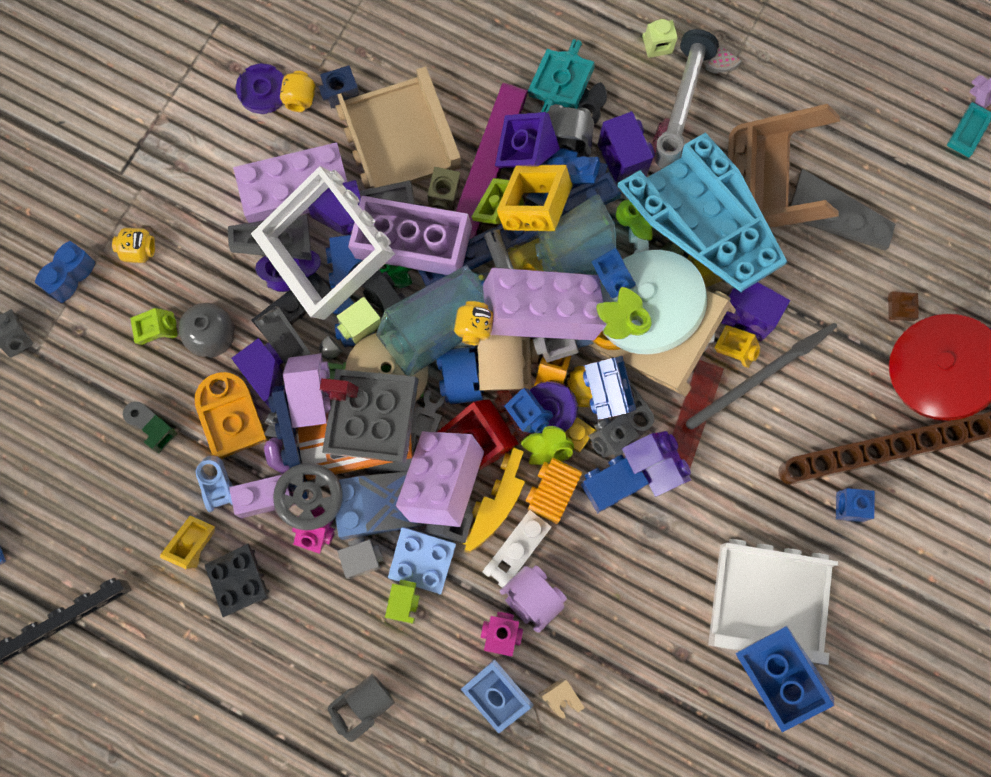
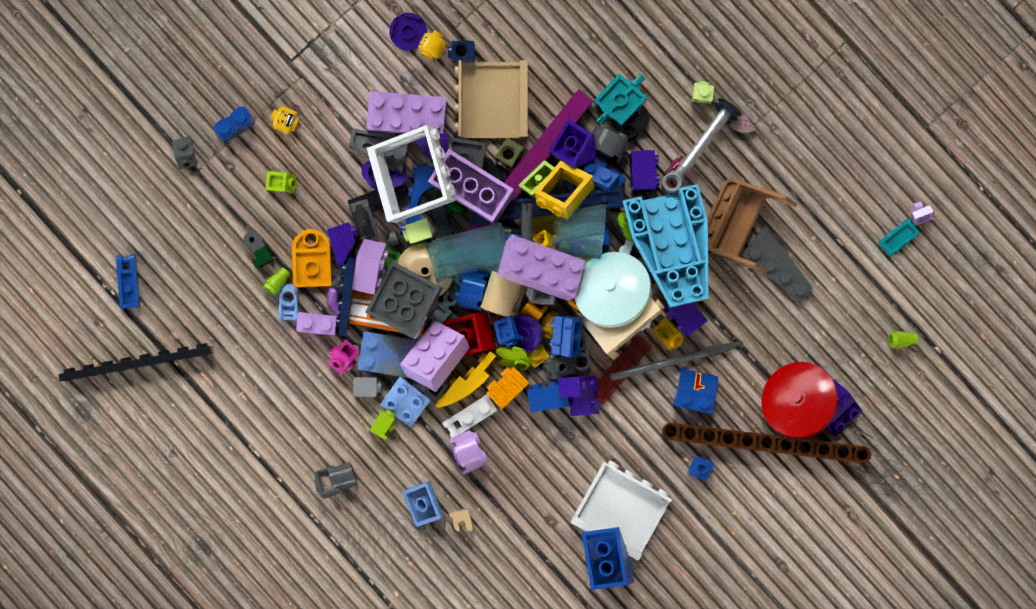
camera: 20 degrees right, 10 degrees up
yellow slope [160,515,215,569] -> none
dark grey cylinder [179,303,235,358] -> none
black hinge [204,543,270,617] -> none
dark grey plate [273,463,343,530] -> none
dark red plate [319,378,359,401] -> none
yellow head [454,301,493,346] -> none
dark pink brick [480,612,523,656] -> none
blue bracket [591,248,636,298] -> none
lime plate [596,287,652,339] -> none
reddish brown tile [888,291,919,321] -> none
none -> lime cone [263,267,291,296]
none -> blue slope [673,368,718,414]

